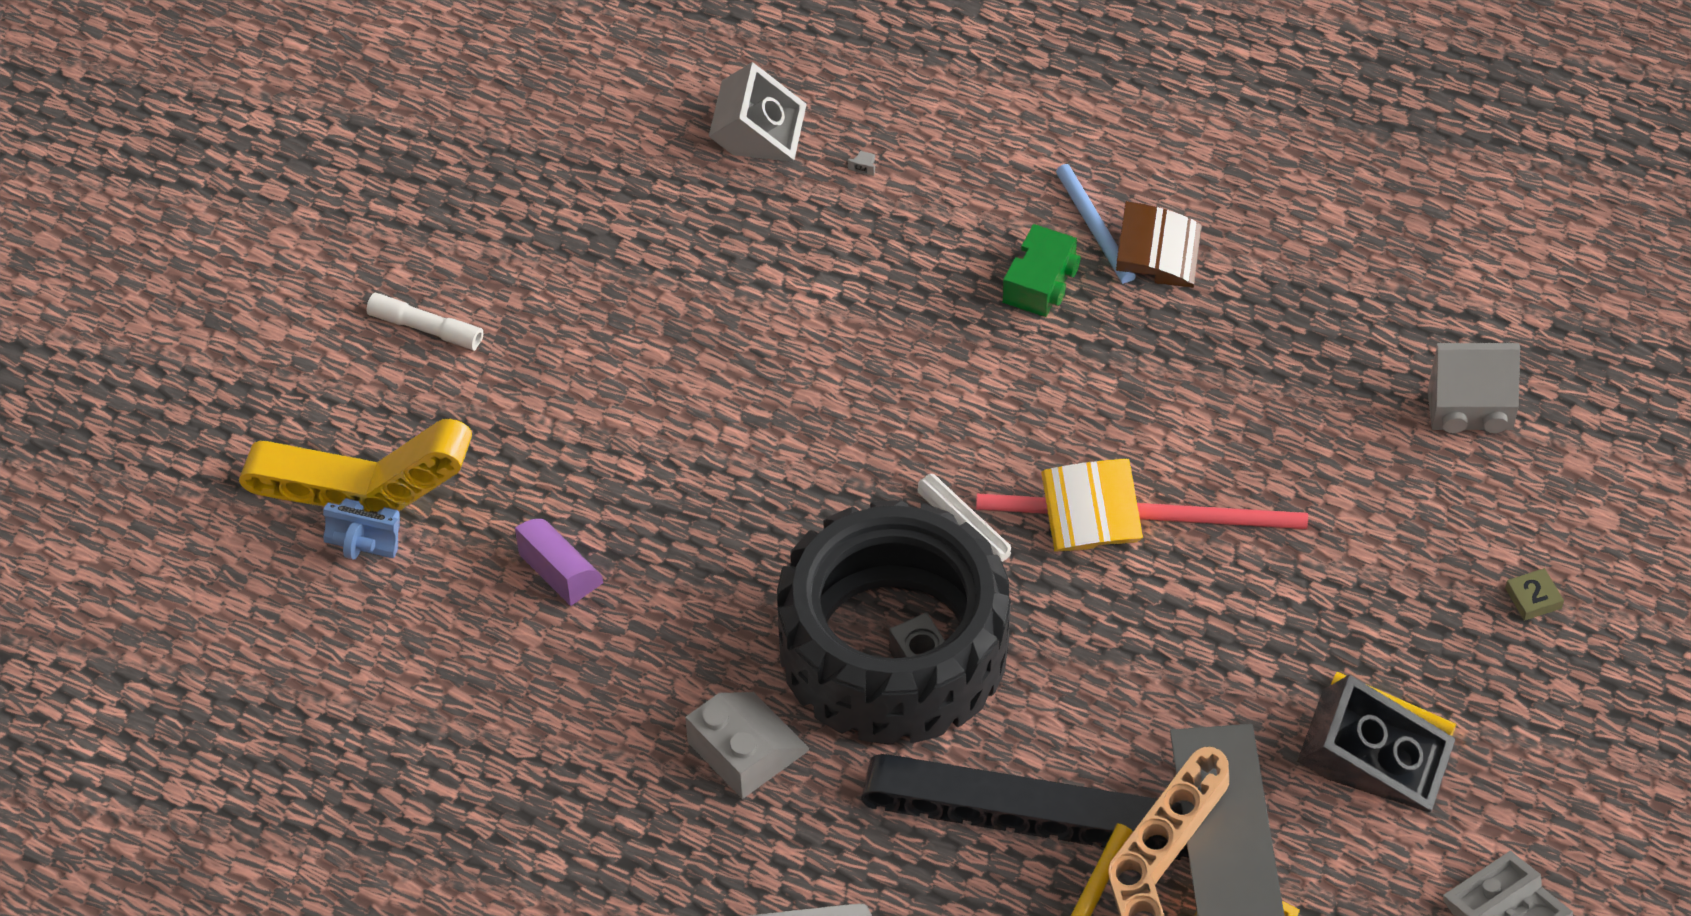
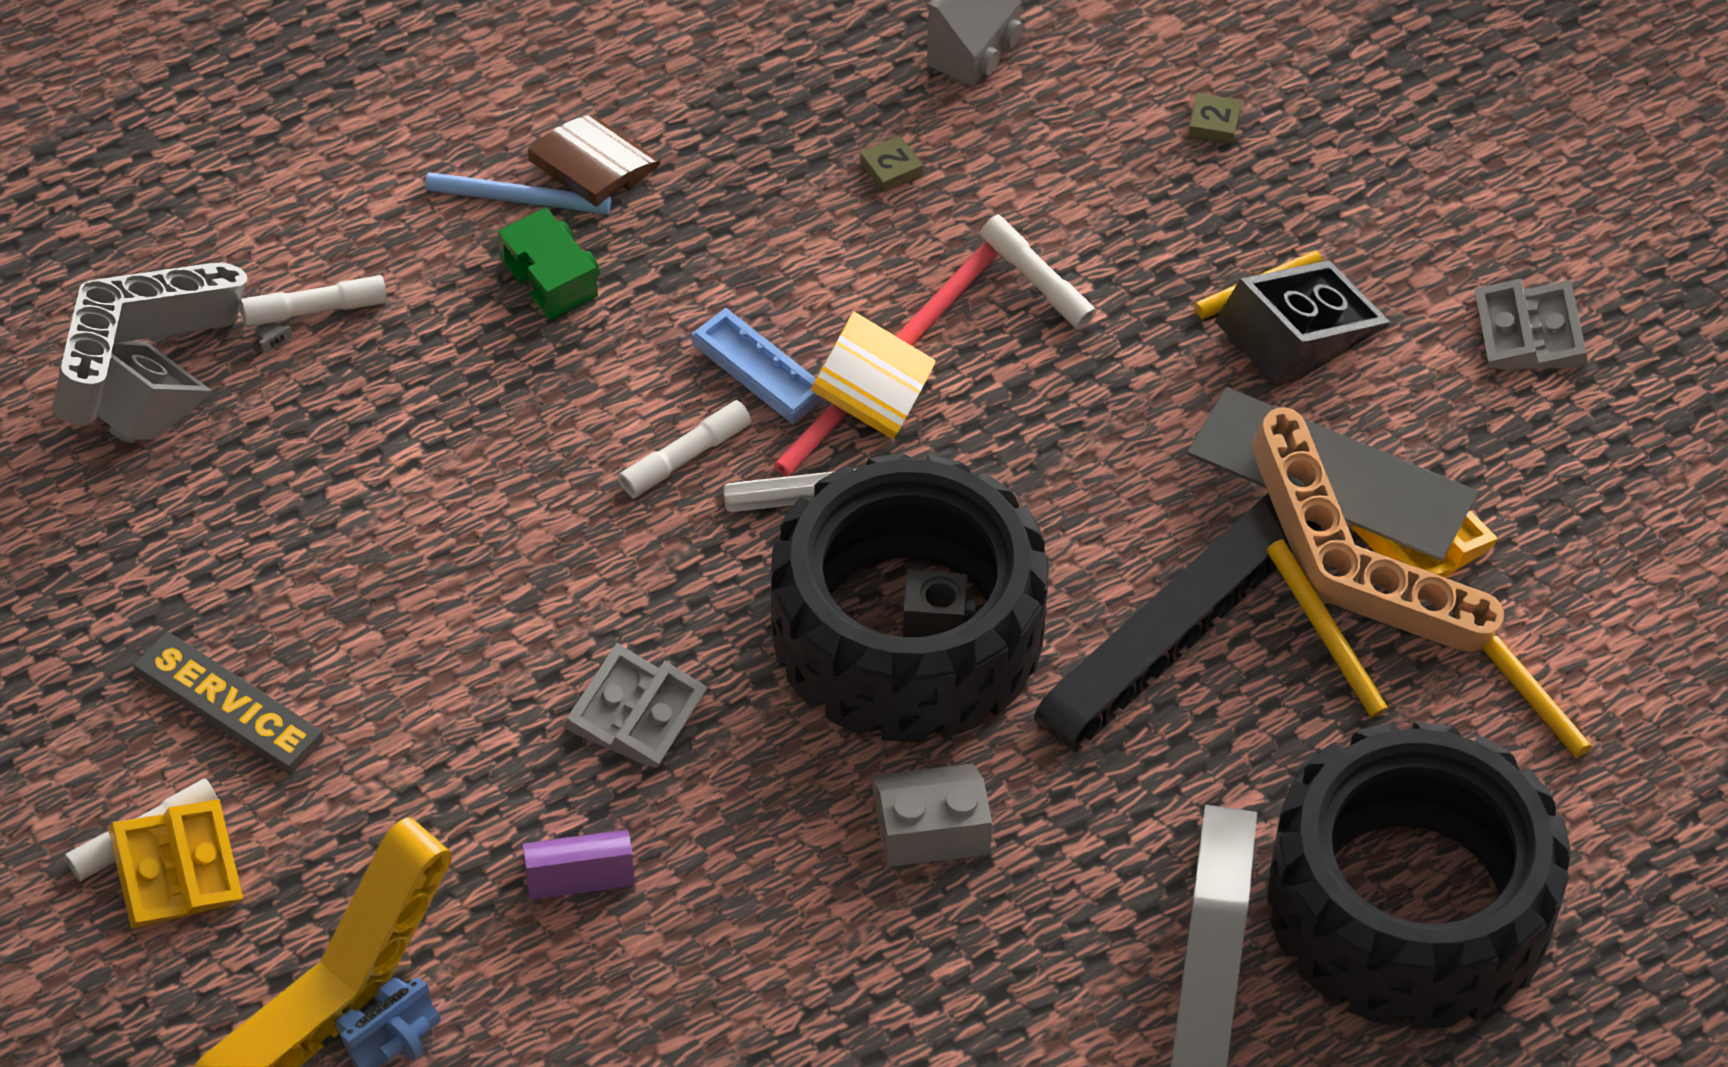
camera: 60 degrees left, 0 degrees up
none -> light grey beam [52,263,247,425]
none -> yellow slope [108,799,243,929]
none -> dark grey tile [133,631,324,776]
none -> white piece [239,275,387,327]
none -> light grey slope [563,643,708,768]
none -> white piece [618,400,751,499]
none -> light blue plate [692,308,825,424]
none -> olive tile [860,135,923,192]
none -> white piece [980,215,1097,330]

